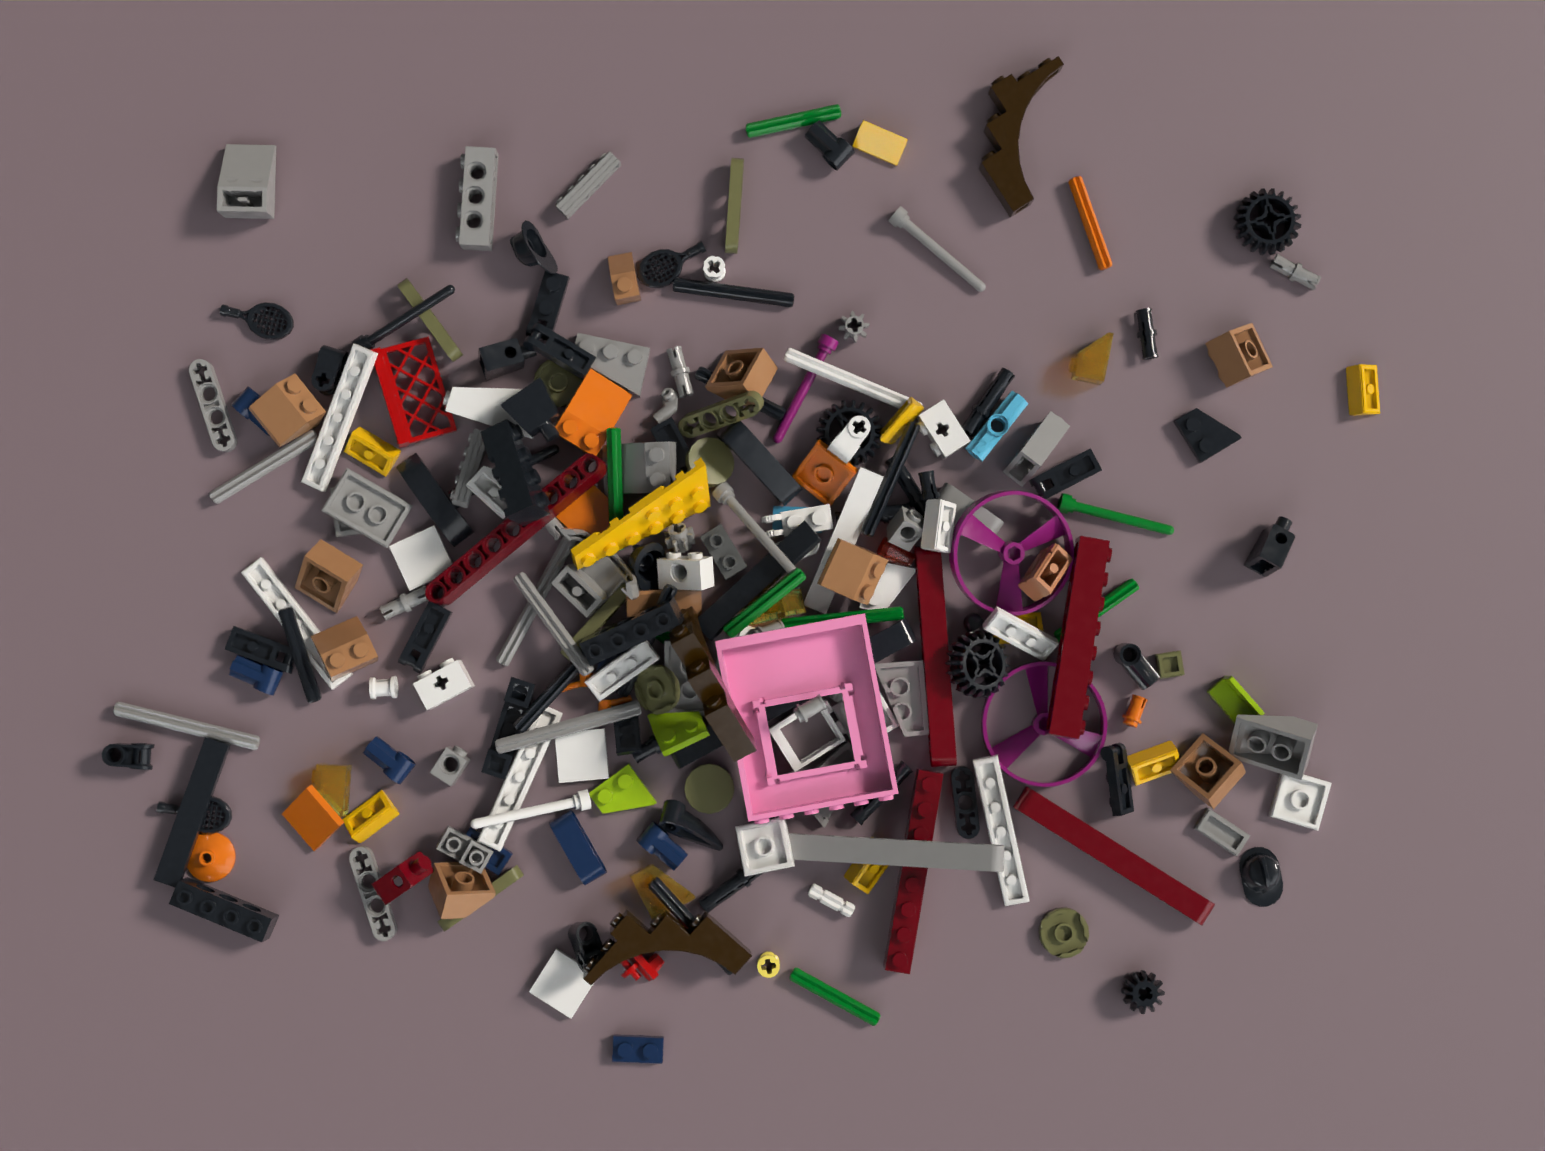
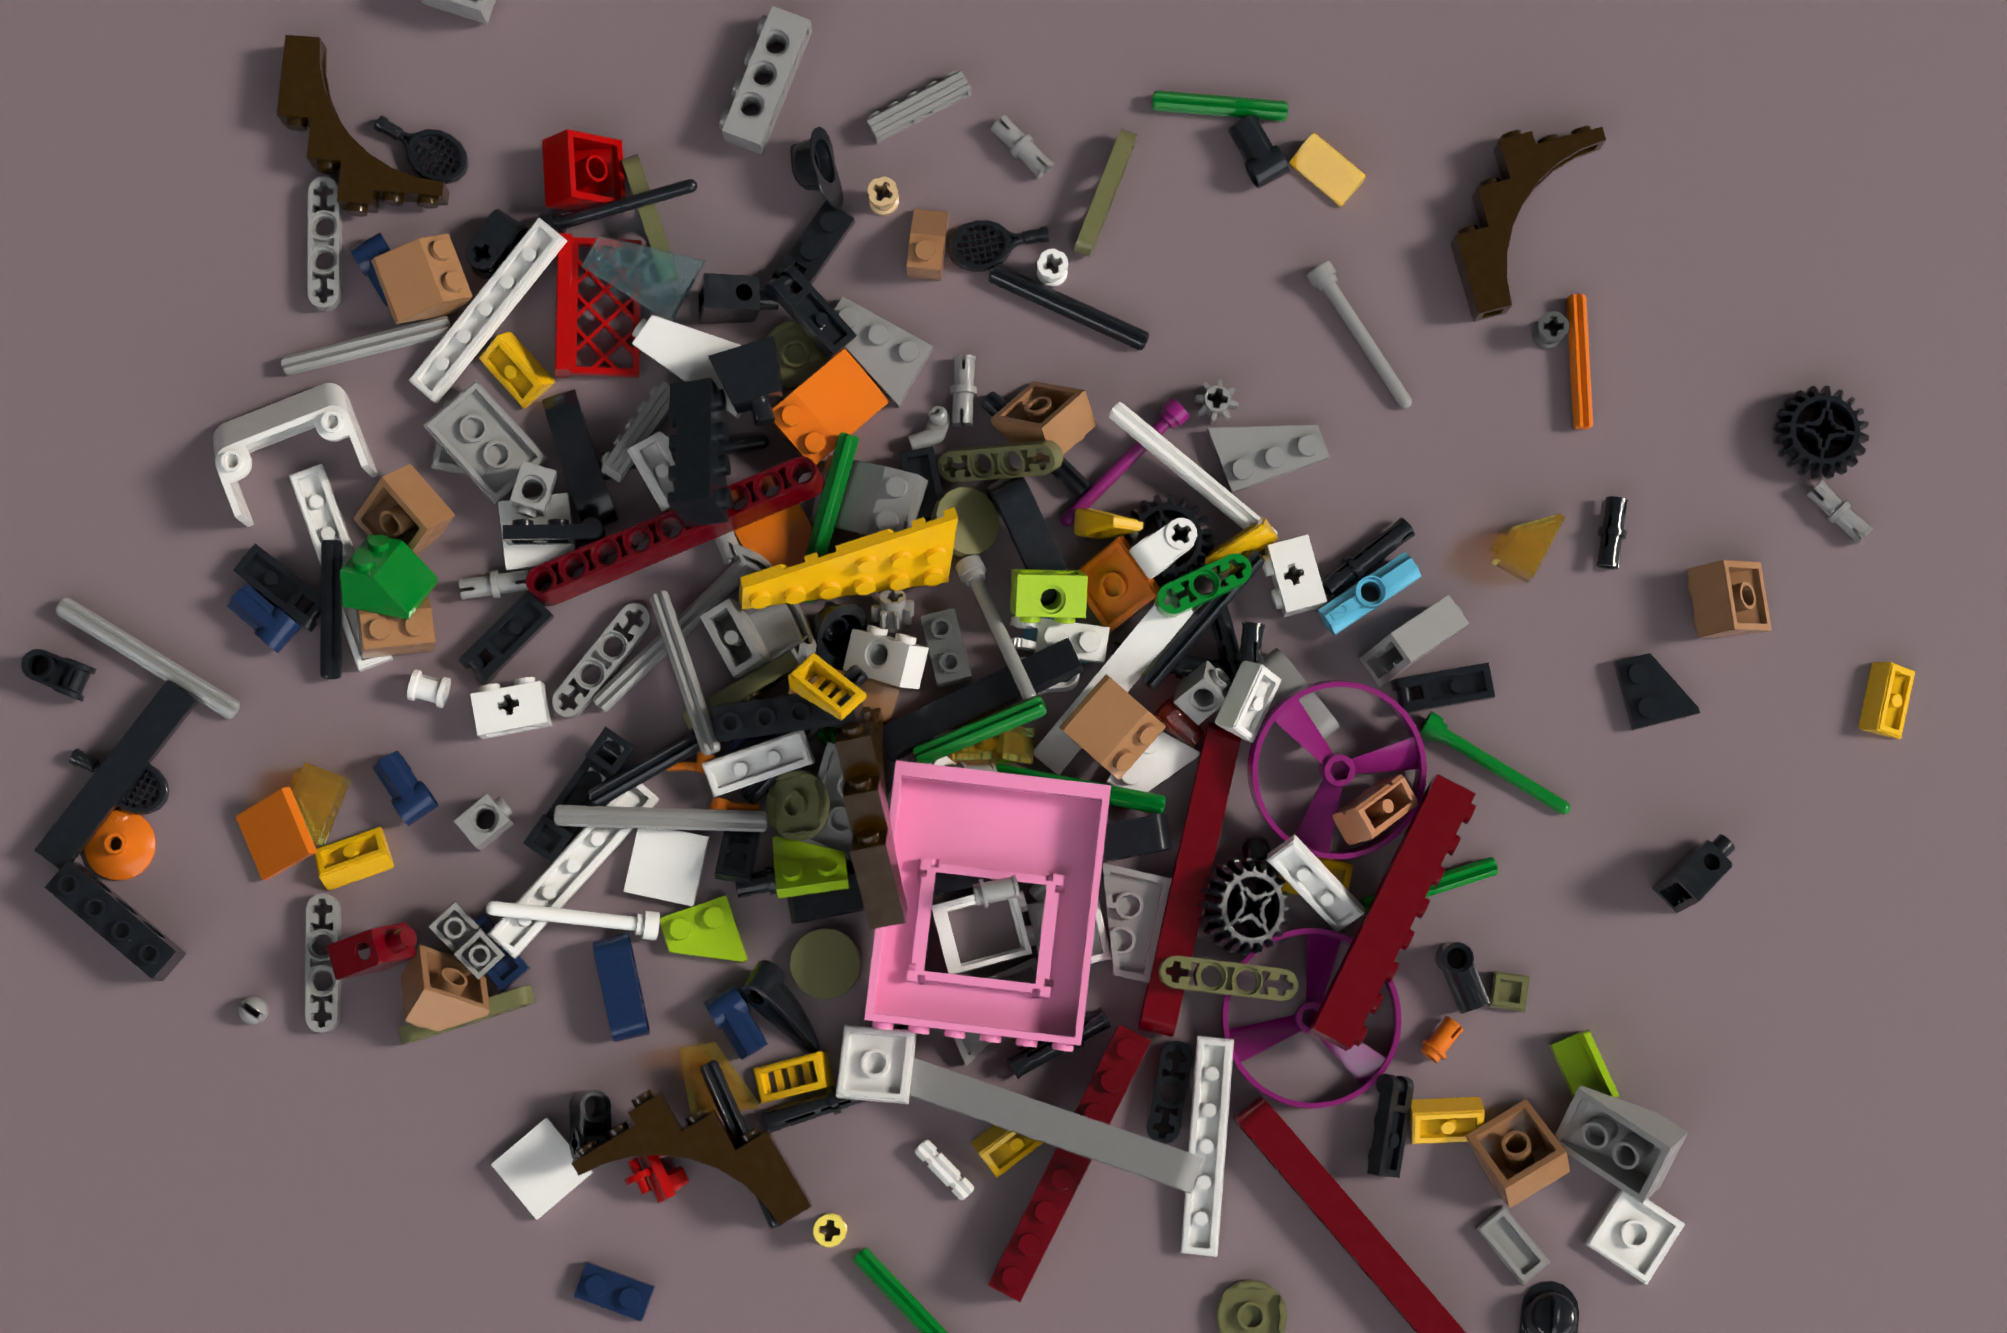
camera: 20 degrees right, 5 degrees down
none -> white windscreen [213,383,379,527]
none -> light grey hinge [238,996,269,1025]
none -> dark brown arch [276,35,449,217]
none -> green slope [340,534,438,620]
none -> black plate [503,517,606,545]
none -> light grey brick [510,460,557,519]
none -> red slope [542,129,626,212]
none -> light grey beam [552,603,652,719]
none -> clear light blue wing [582,236,706,321]
none -> yellow slope [753,1051,835,1104]
none -> yellow slope [788,652,867,721]
none -> tan bush [867,176,899,216]
none -> light grey pin [990,115,1054,179]
none -> lime brick [1010,569,1088,624]
none -> yellow slope [1074,508,1143,540]
none -> green beam [1155,553,1252,618]
none -> olive beam [1158,956,1299,1001]
none -> light grey wing [1207,425,1330,494]
none -> dark grey bush [1532,311,1569,350]

